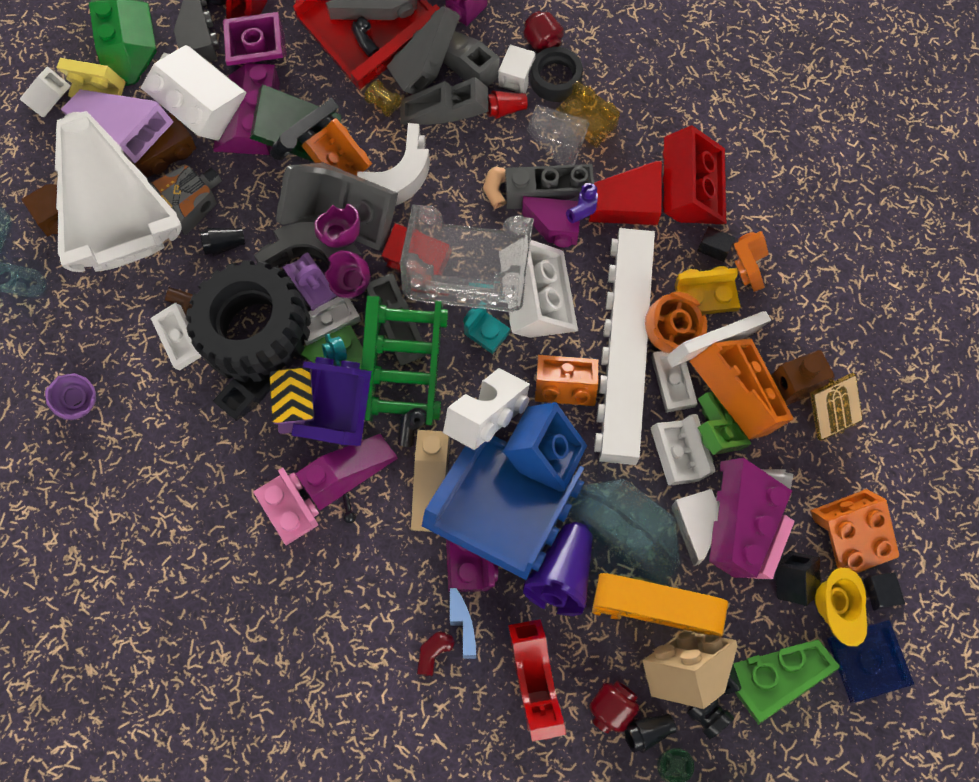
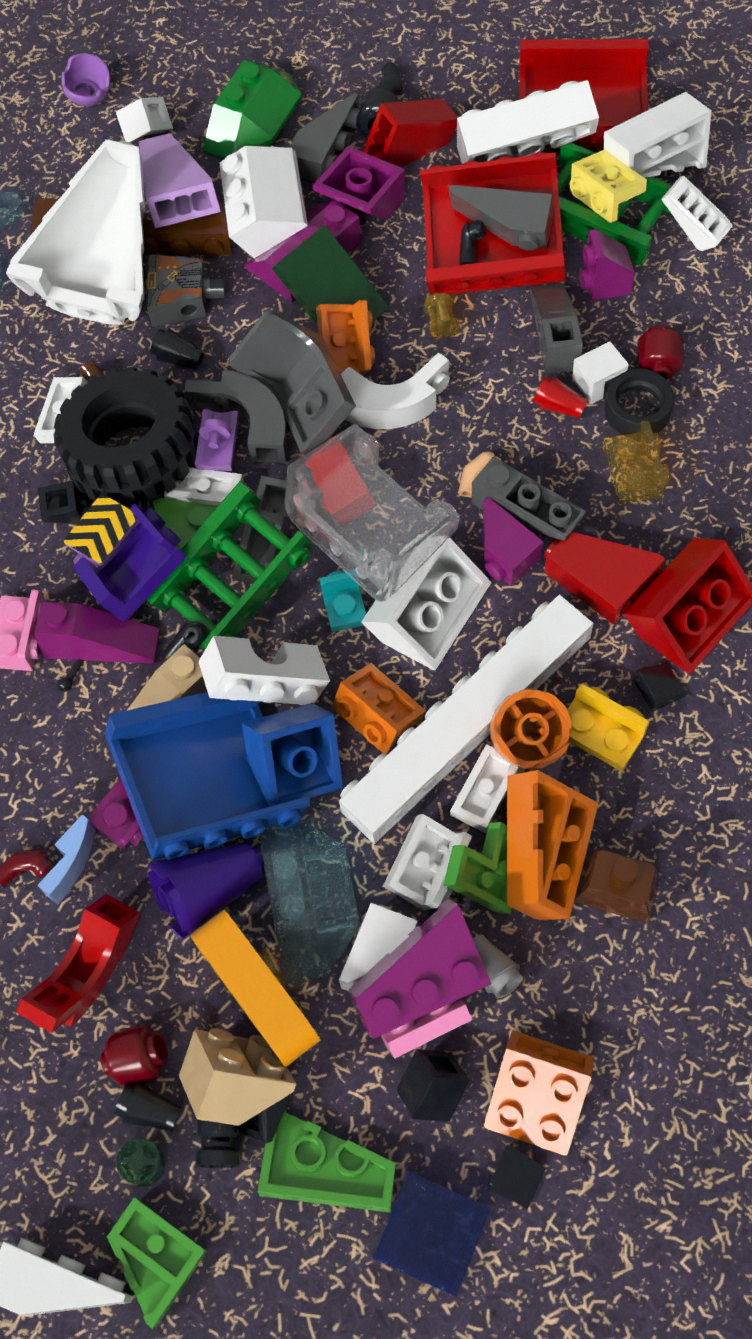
camera: 45 degrees right, 5 degrees down
light yellow bracket [57,58,126,98] -> none
black plate [270,98,339,160] -> none
magenta hair [314,204,360,248] -> none
teal plate [322,333,347,366] -> none
magenta hair [324,250,371,299] -> none
dark grey slope [387,5,460,94] -> none
dark grey slope [400,77,488,125] -> none
clear wing [526,105,590,165] -> none
dark purple arm [566,183,598,223] -> none
white tile [667,311,771,367] -> none
orange bracket [733,231,769,292] -> none
piece [810,373,863,441] -> none
yellow piece [815,567,867,647] -> none

